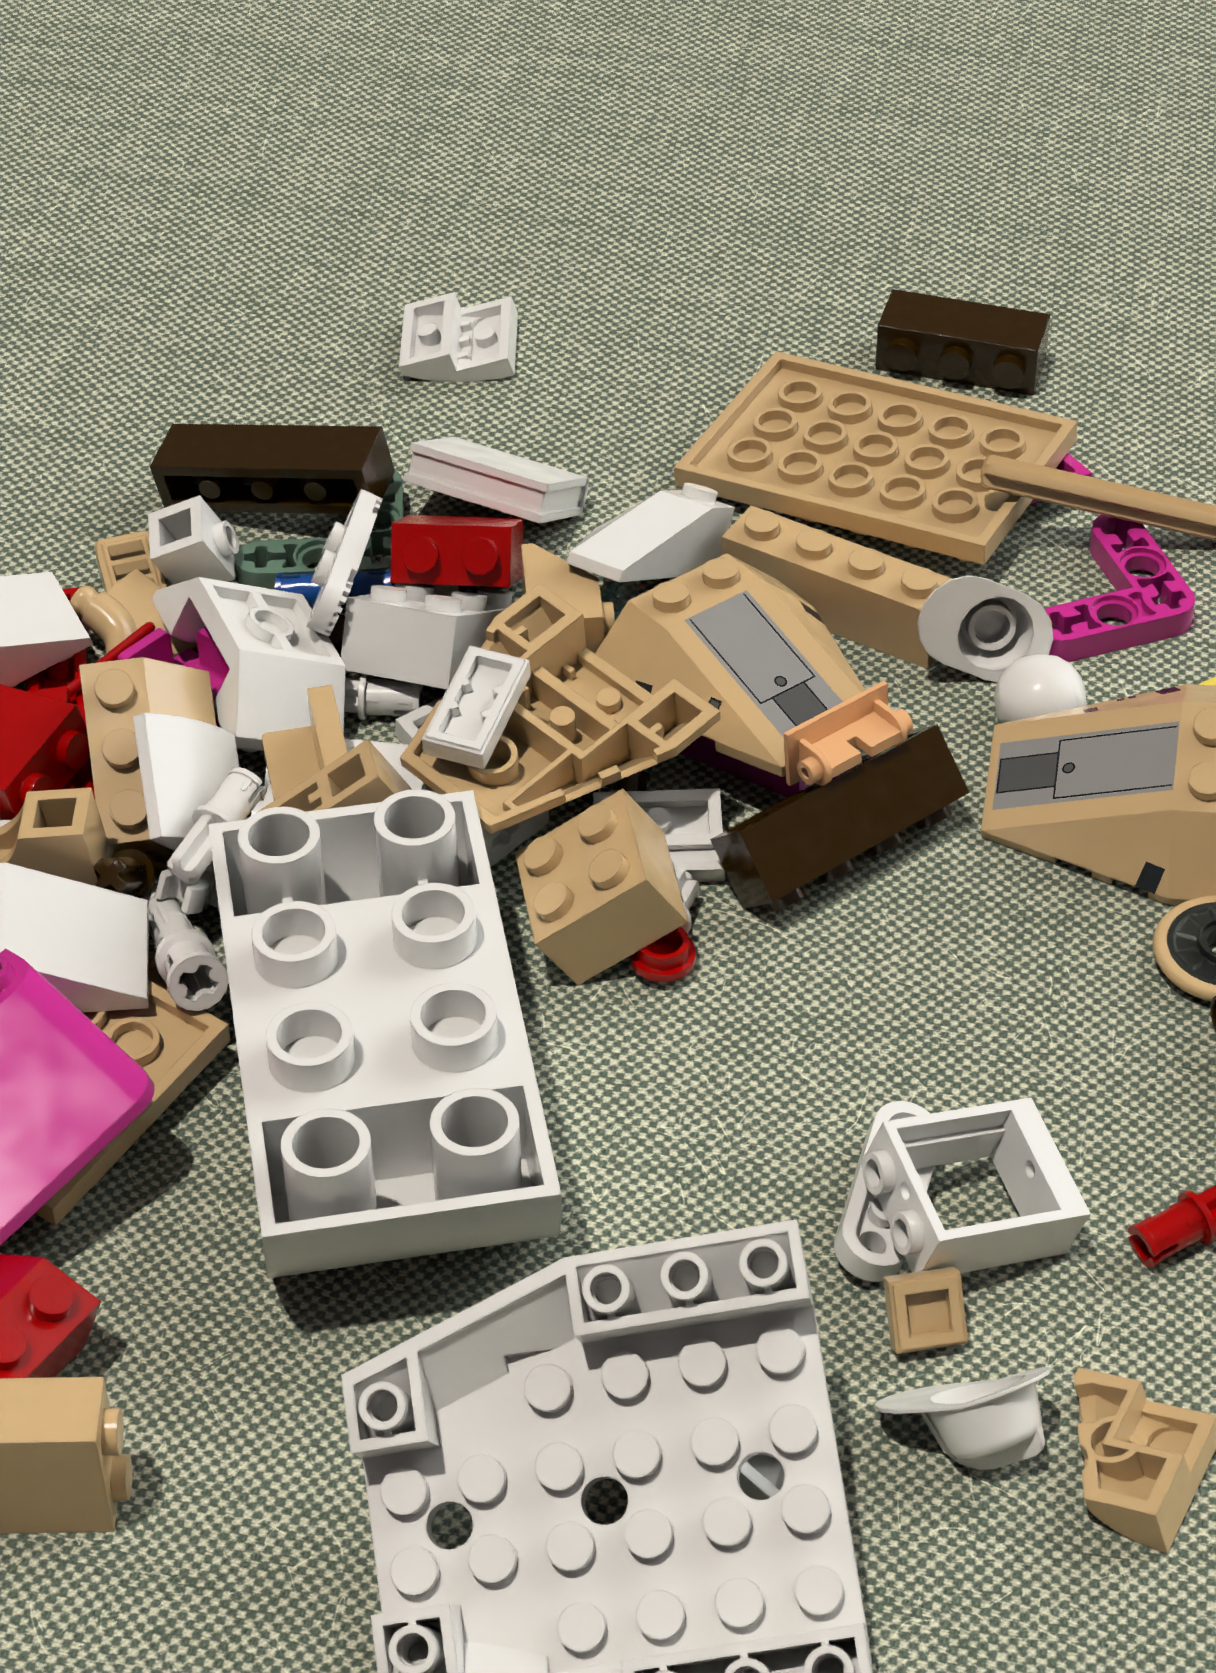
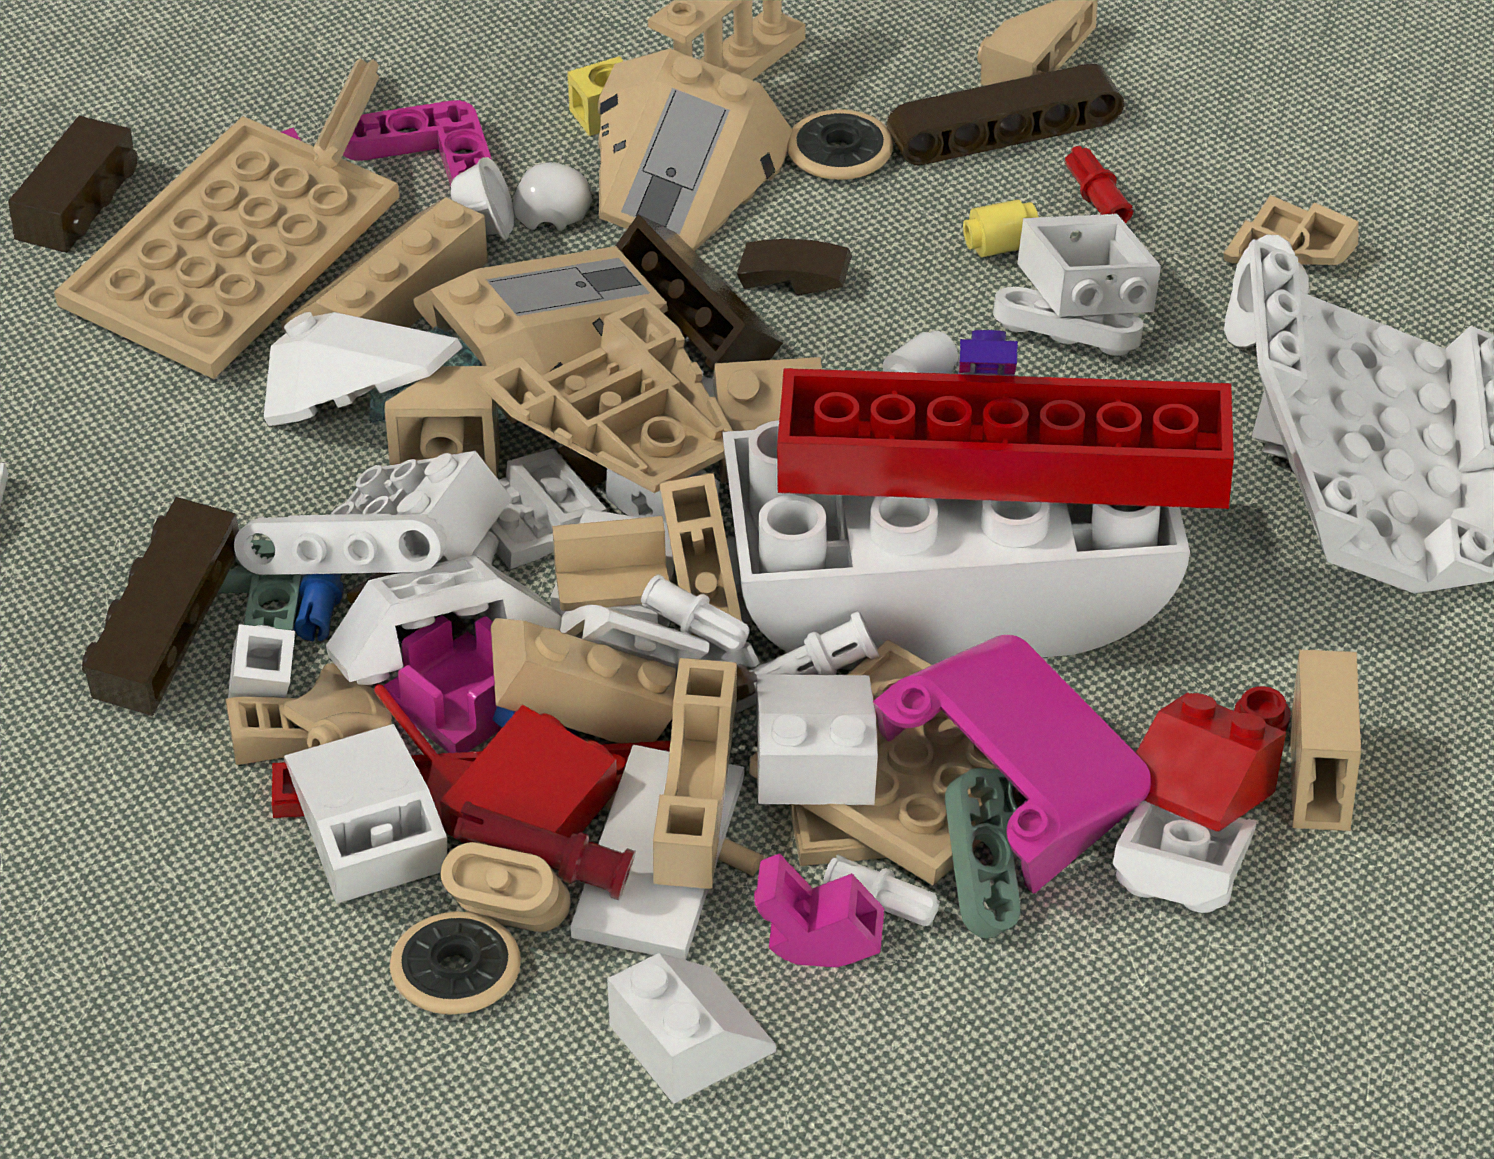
camera: 85 degrees left, 0 degrees up
red brick [390,515,524,587] -> none
white piece [403,437,589,523] -> none
white plate [421,646,531,769] -> none
light nougat hinge [784,681,913,786] -> none
tan tile [883,1266,968,1354] -> none
none -> dark brown slope [737,239,852,296]
none -> red brick [777,368,1234,509]
none -> white brick [883,331,958,374]
none -> dark purple plate [958,330,1018,376]
none -> light yellow brick [963,199,1039,257]
none -> red plate [1234,686,1291,731]

